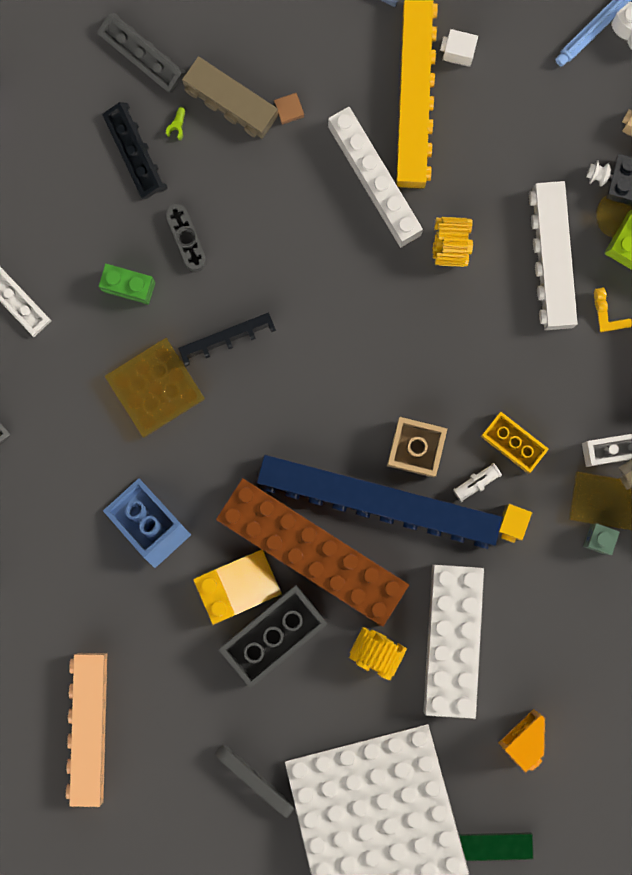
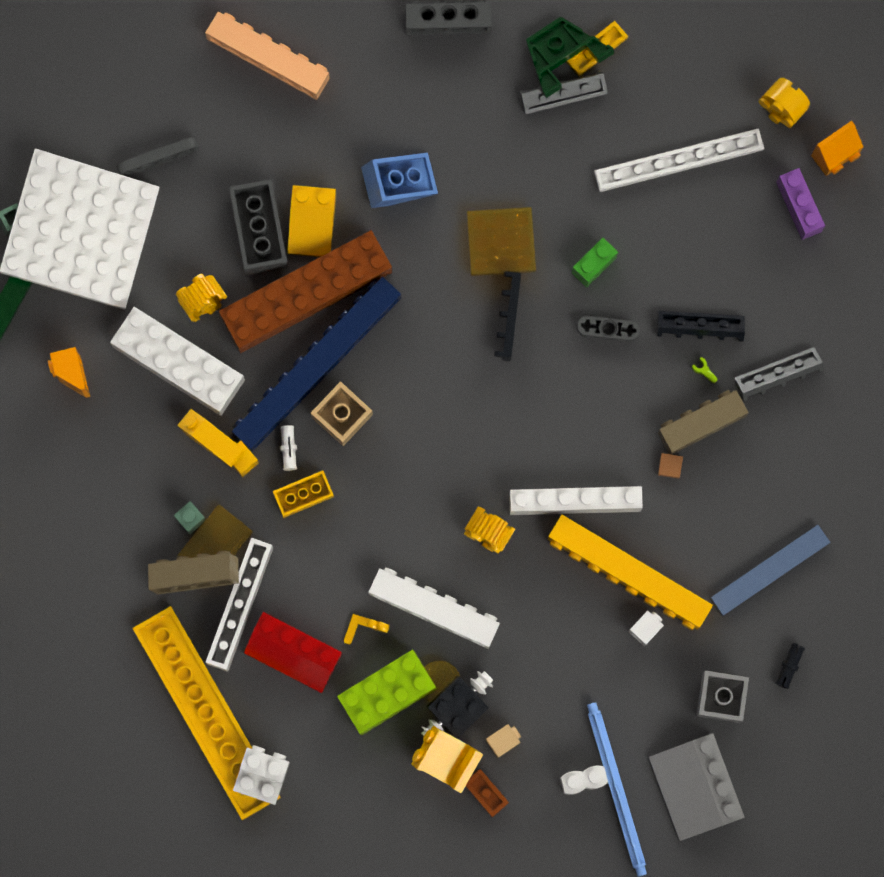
camera: 115 degrees right, 5 degrees down
none -> yellow slope [177,409,245,467]

